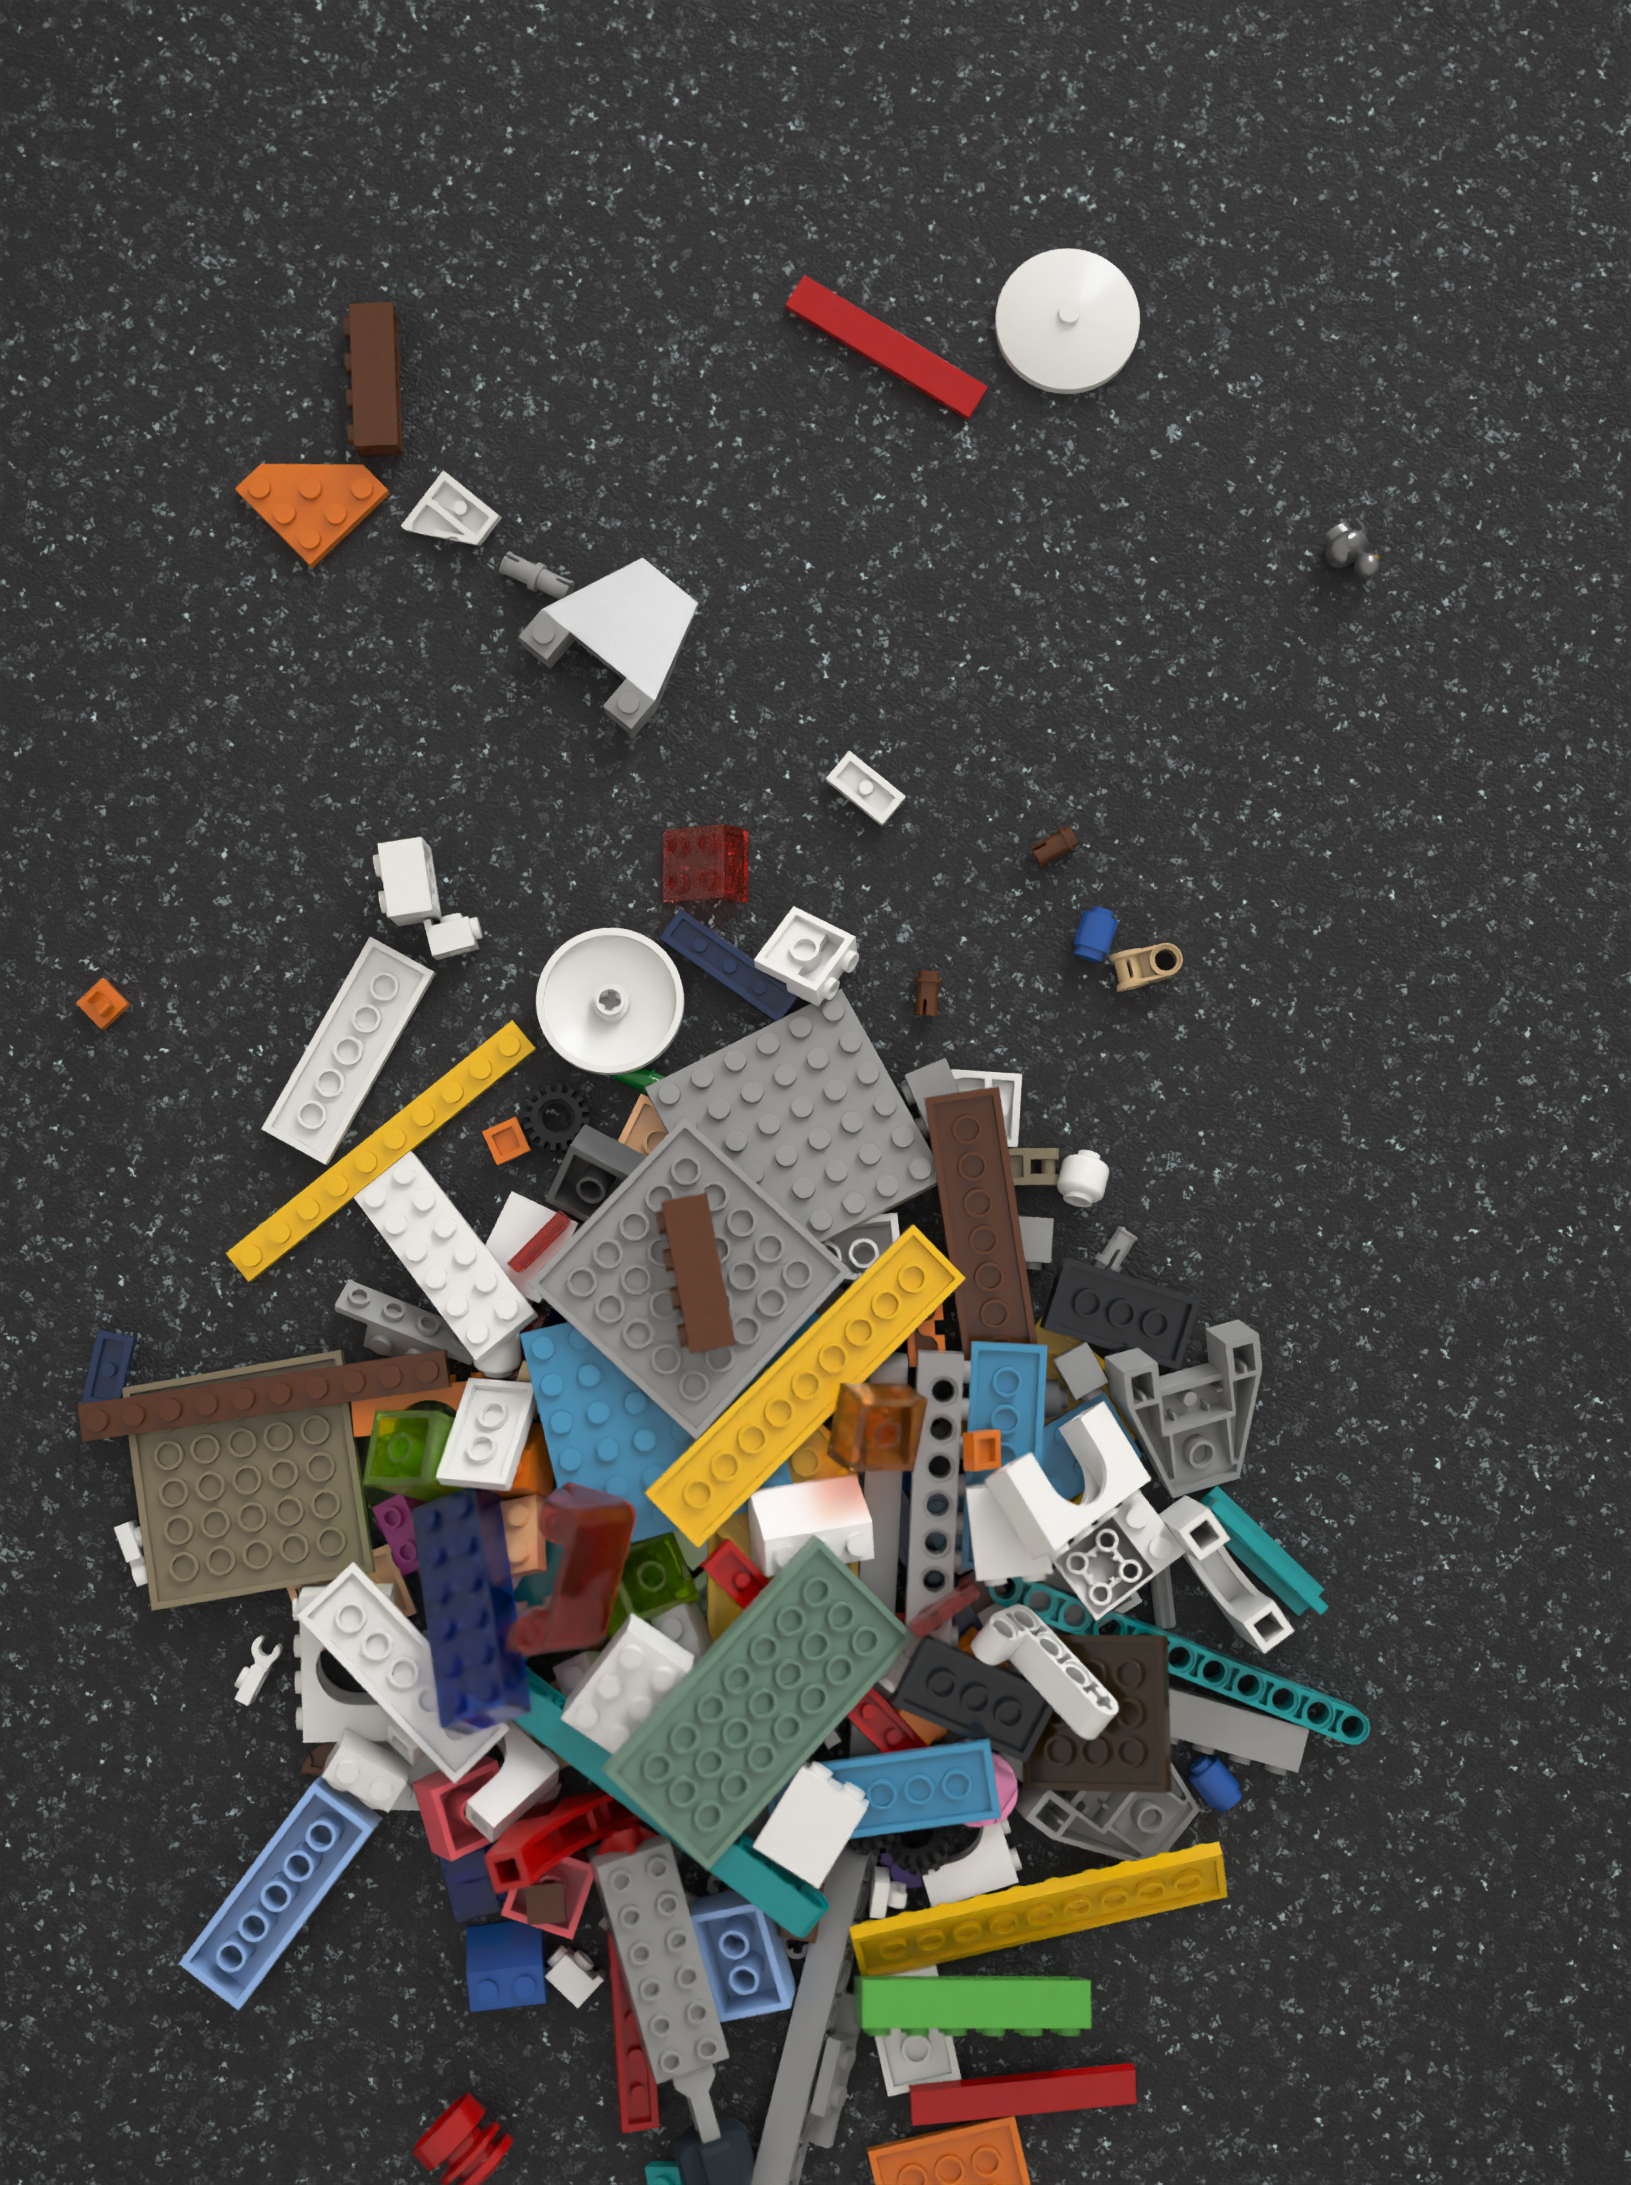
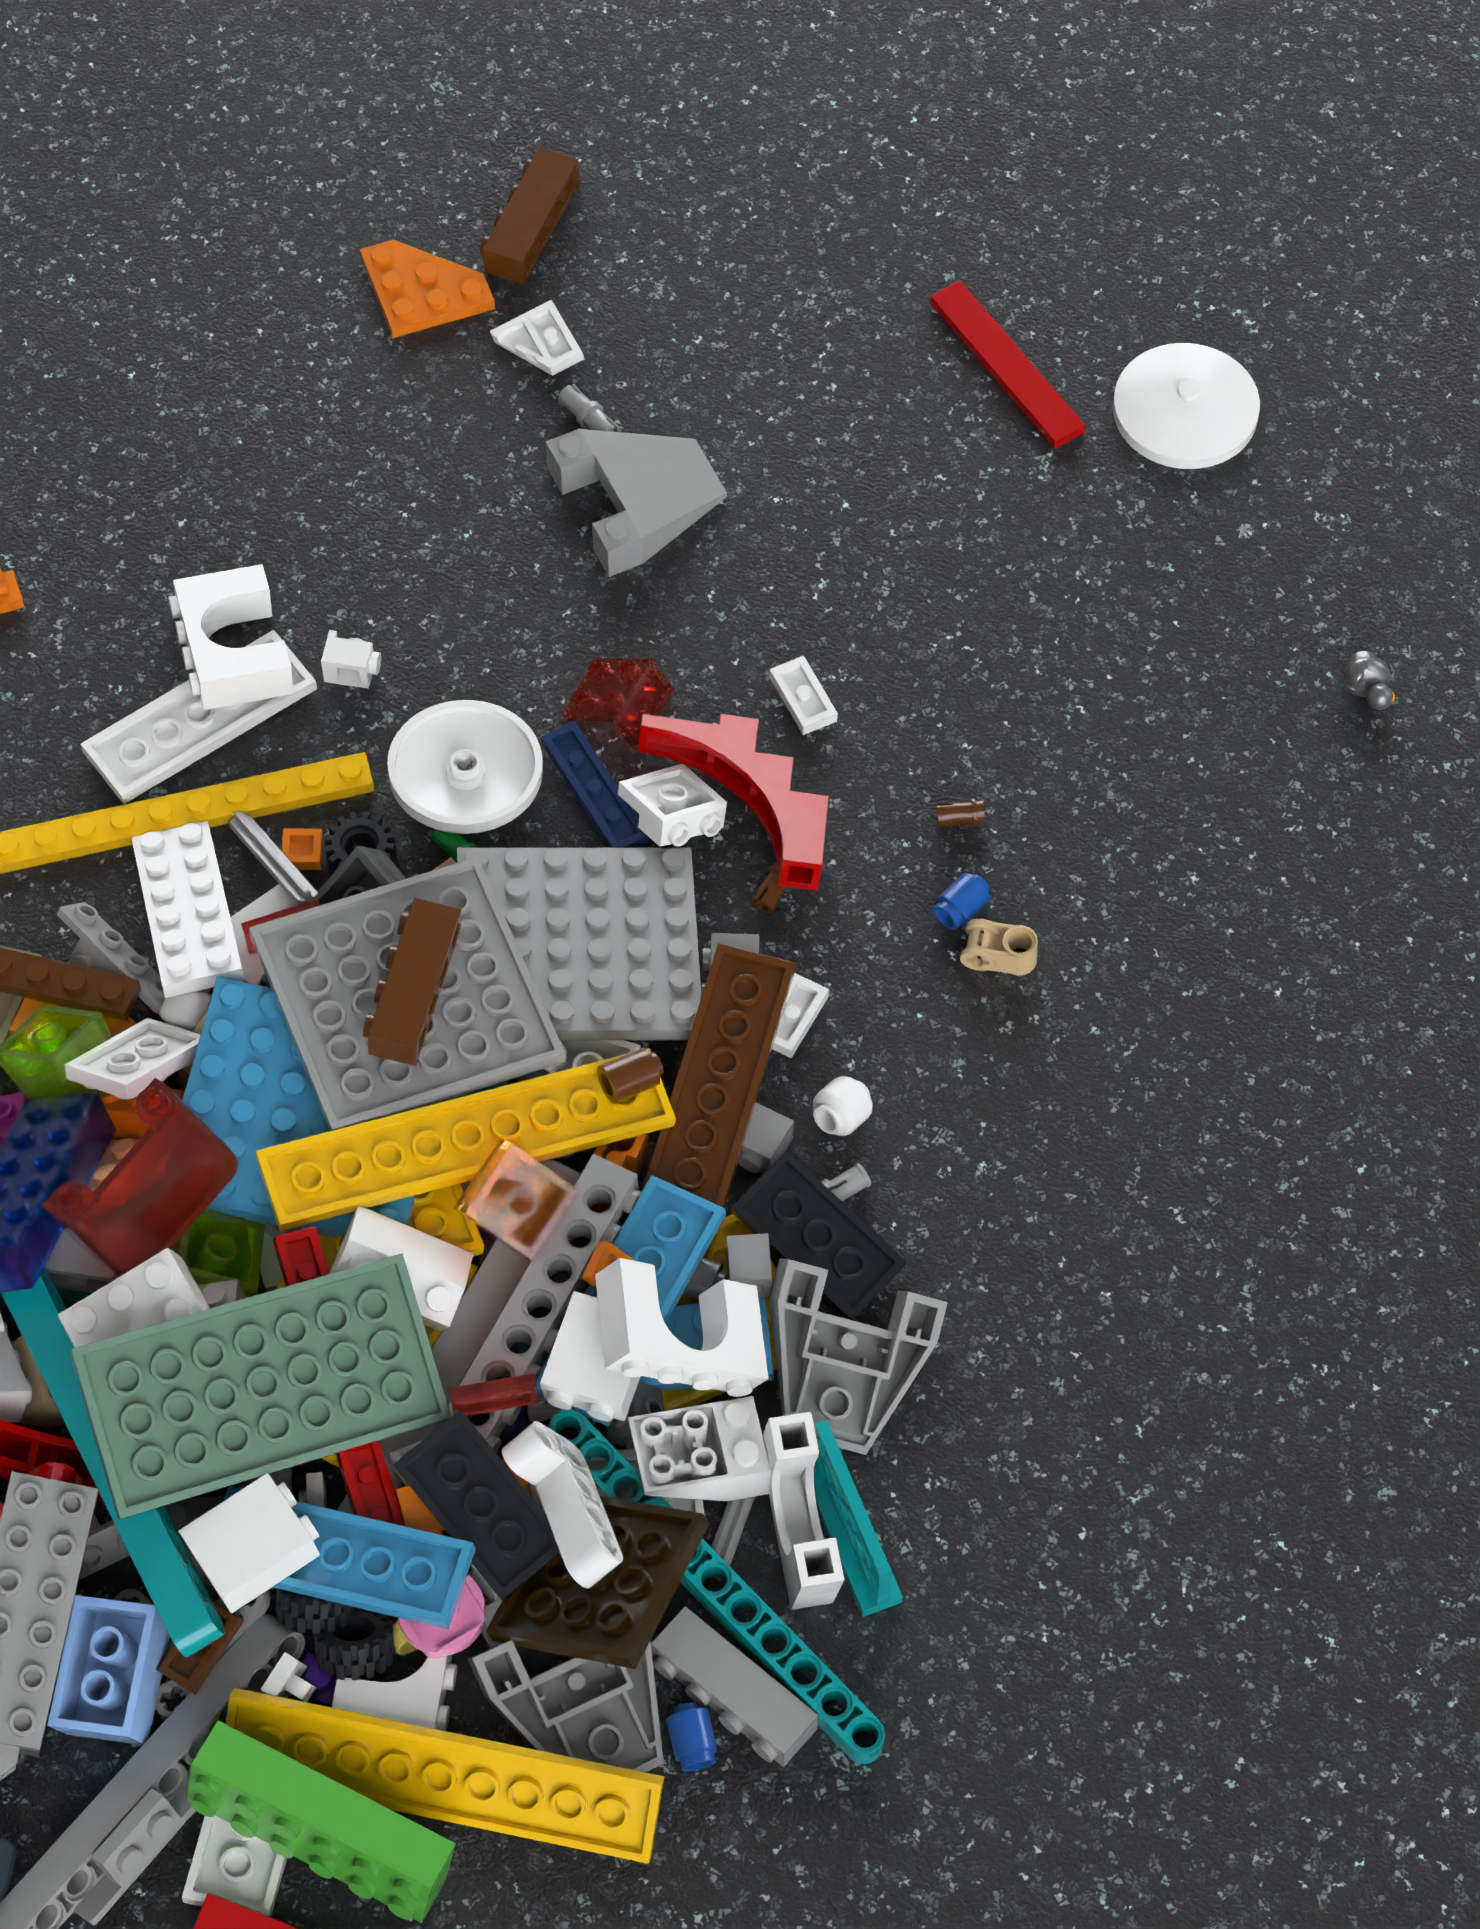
camera: 25 degrees right, 25 degrees down
white brick [373,837,441,926] -> none
dark tan plate [1008,1148,1059,1186] -> none
none -> white arch [168,564,294,710]
none -> light grey axle [229,811,318,909]
none -> reddish brown brick [597,1047,664,1104]
none -> arch [638,714,829,891]

